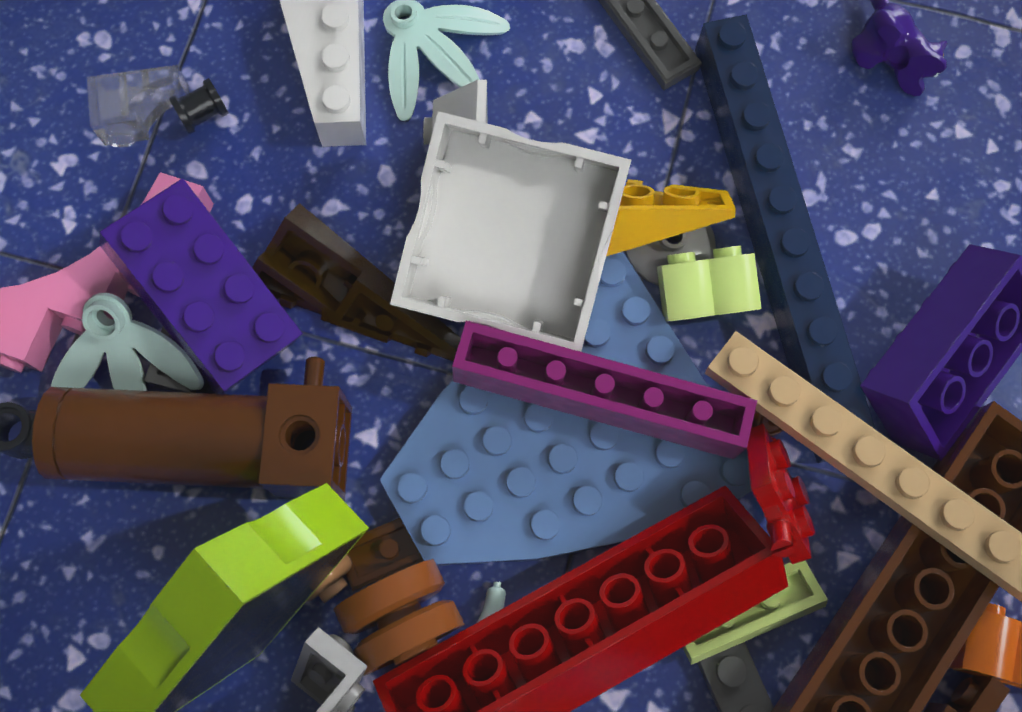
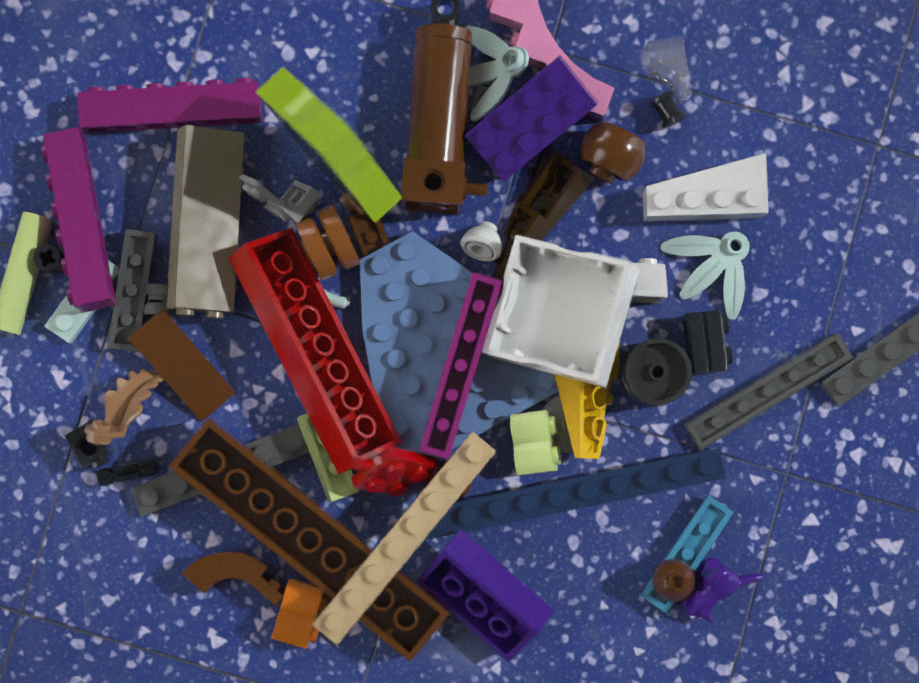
camera: 90 degrees right, 10 degrees up
none -> white brick [460,221,502,261]
none -> reddish brown wheel [581,121,646,184]
none -> pearl dark grey wheel [621,338,692,407]
none -> dark azure plate [640,495,734,613]
none -> reddish brown brick [653,559,696,602]
none -> black brick [682,310,733,375]

